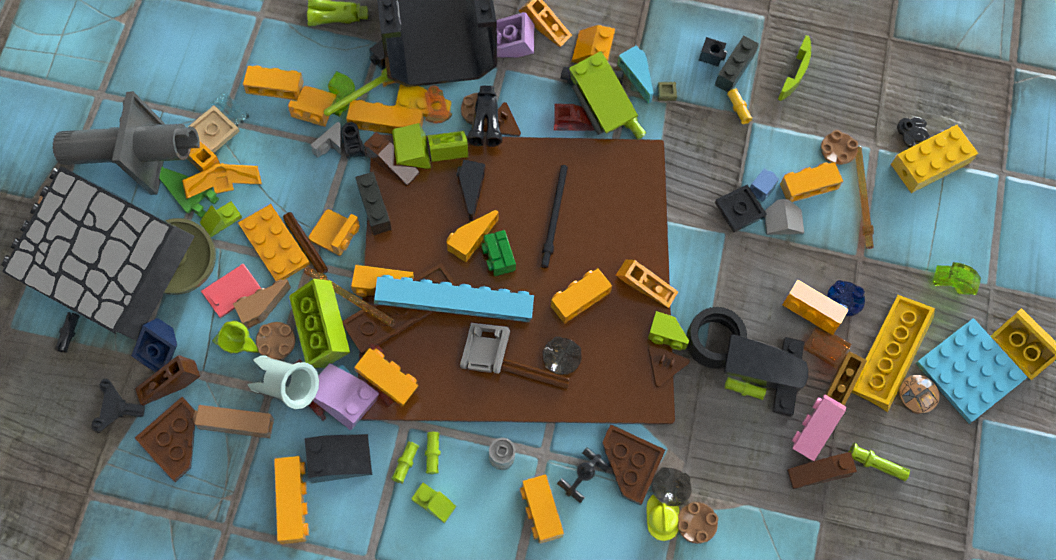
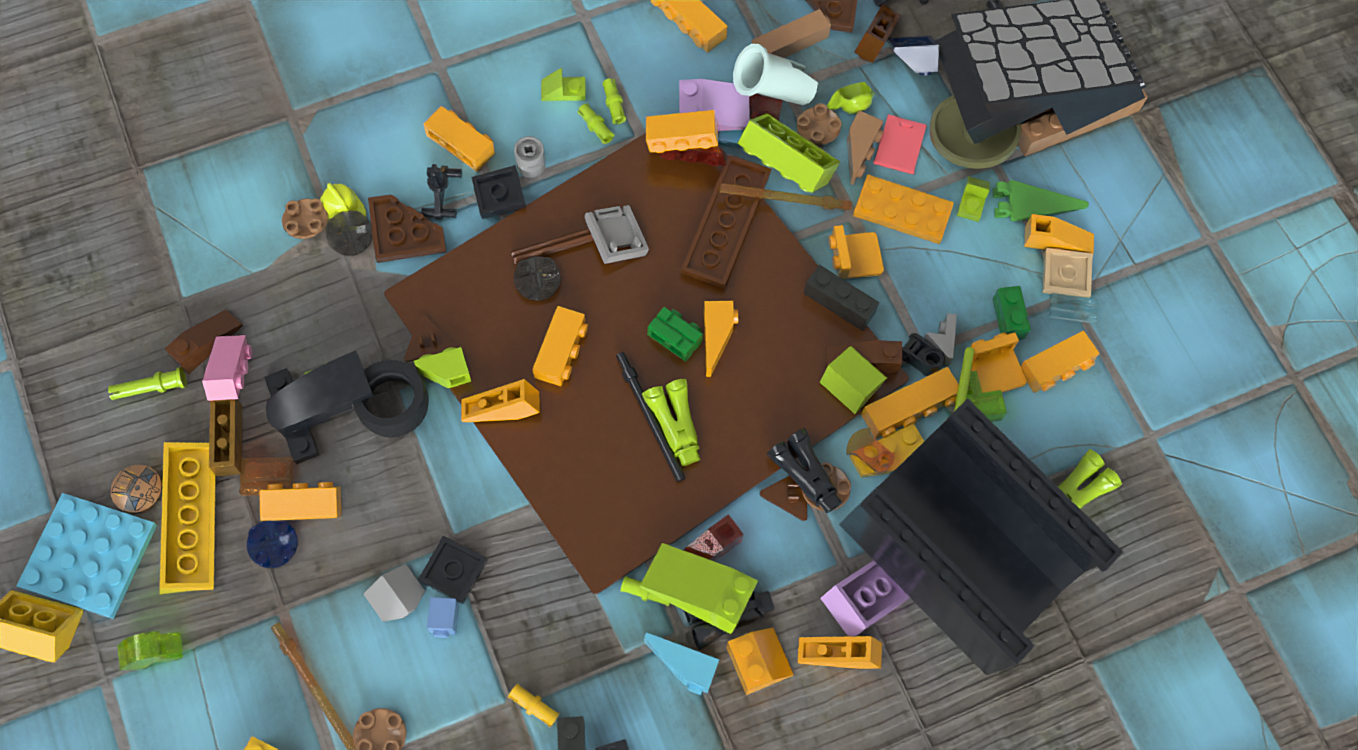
camera: 145 degrees right, 0 degrees up
dark grey piece [52,91,200,195] -> none
light orange plate [182,163,262,199] -> none
reddish brown axle [283,212,328,275] -> none
black slope [305,434,373,483] -> none
light orange slope [351,265,414,297] -> none
medium azure brick [374,275,534,322] -> none
lime slope [428,131,468,162] -> none
black slope [457,159,485,222] -> none
pearl dark grey bar [571,84,604,135] -> none
olive tile [657,82,677,101] -> none
light orange brick [780,162,843,202] -> none
none -> black plate [471,165,526,219]
none -> lime piece [642,379,701,466]
none -> green brick [992,286,1031,340]

